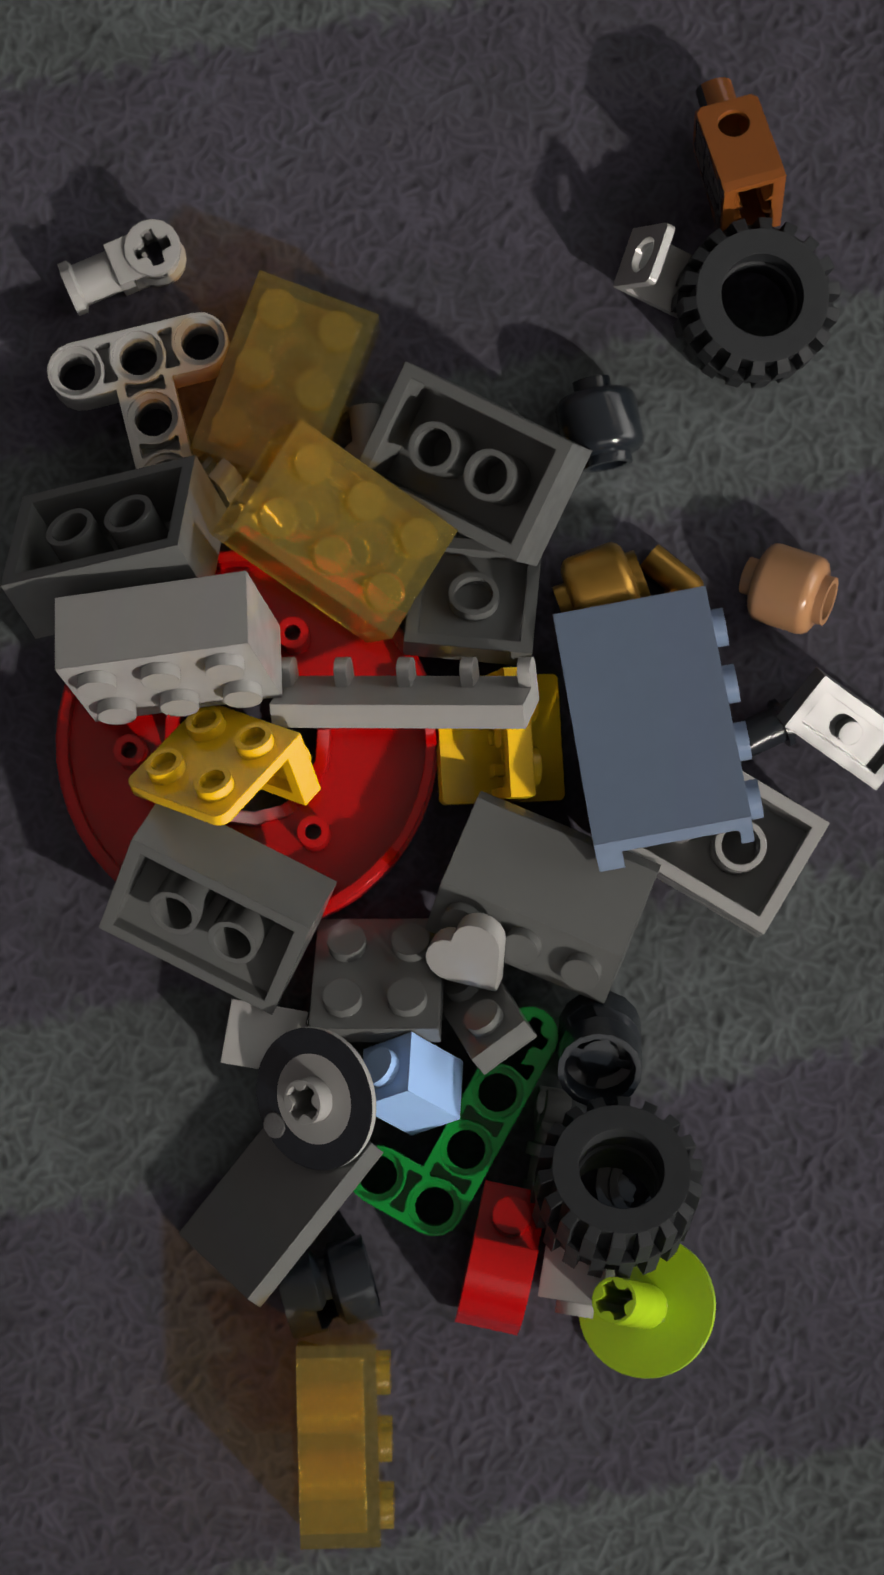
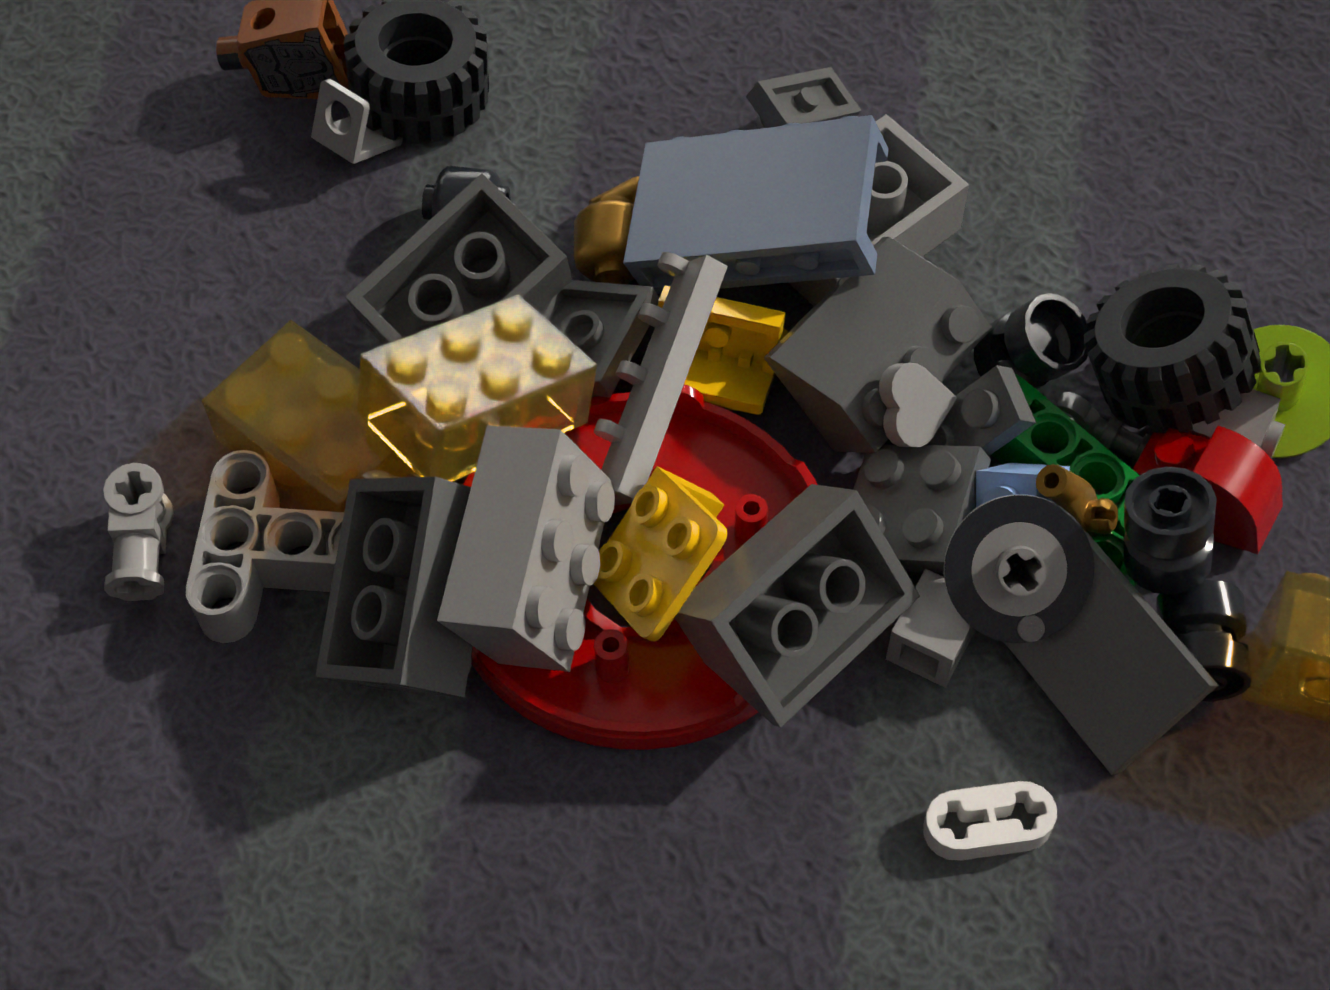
camera: 70 degrees left, 25 degrees down
medium nougat head [739,543,839,634] -> none
none -> white beam [923,781,1057,860]
none -> pearl gold arm [1036,464,1118,537]
none -> black wheel [1123,467,1217,595]

